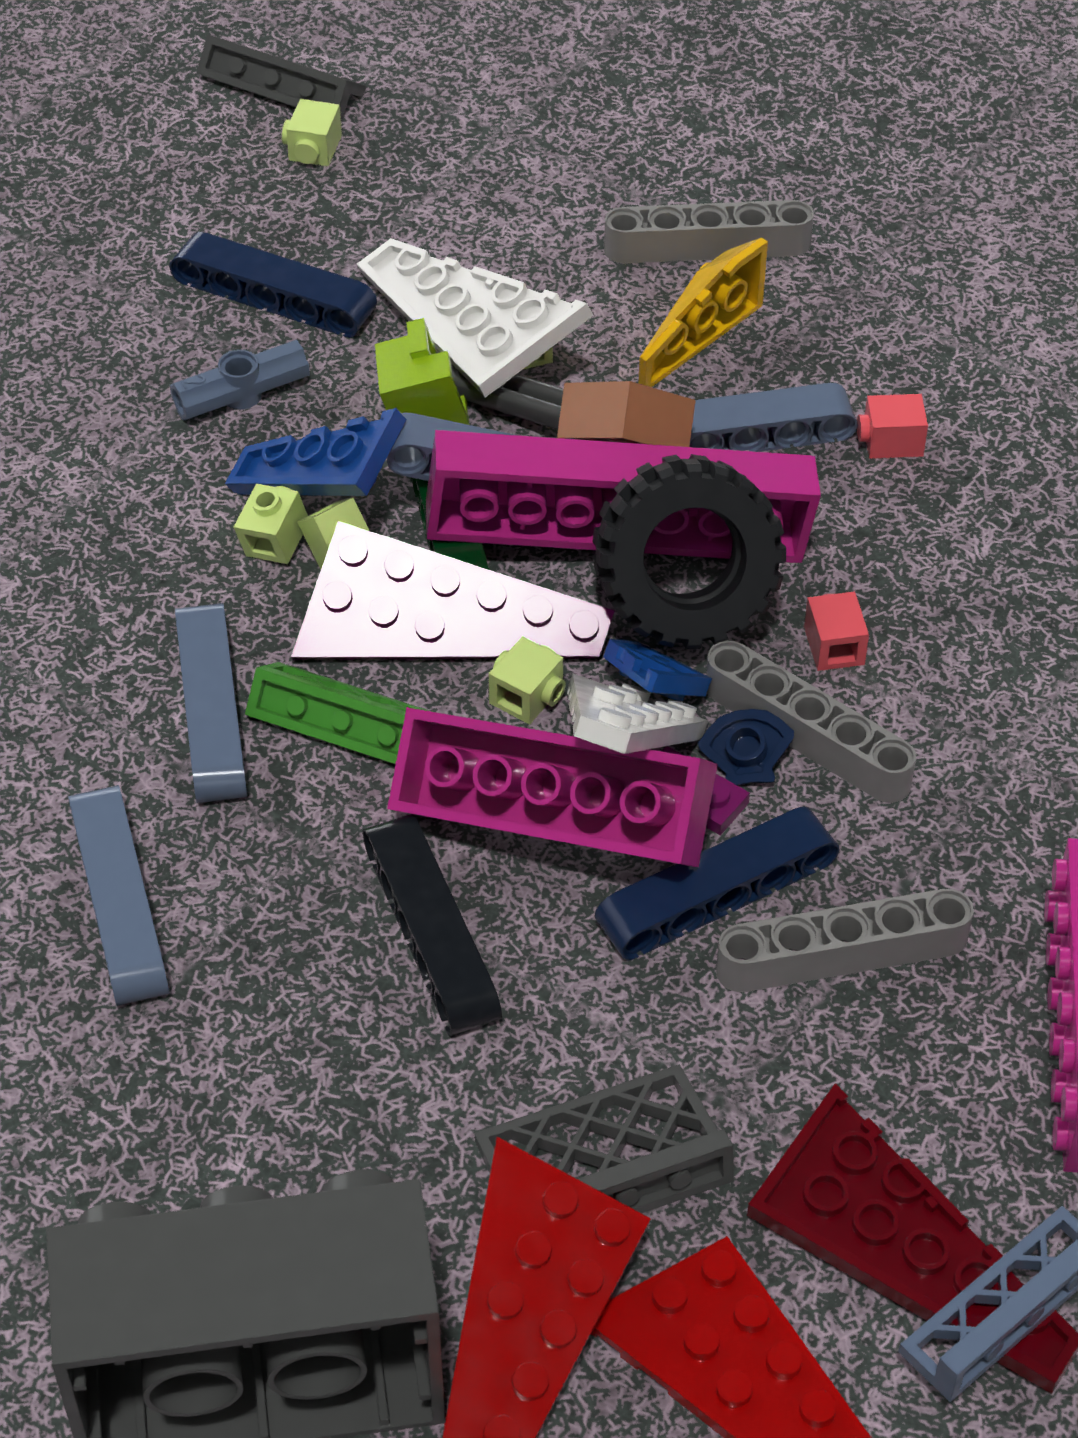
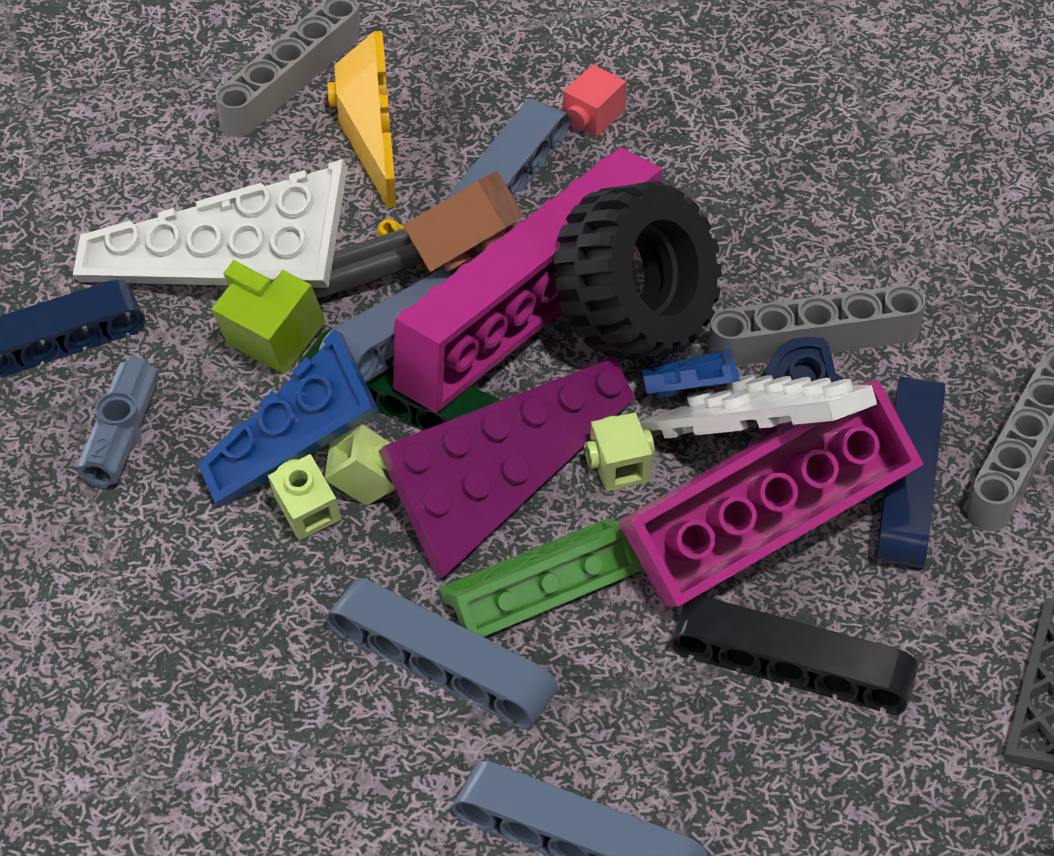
camera: 50 degrees left, 0 degrees up
coral brick [804,591,869,671] -> none

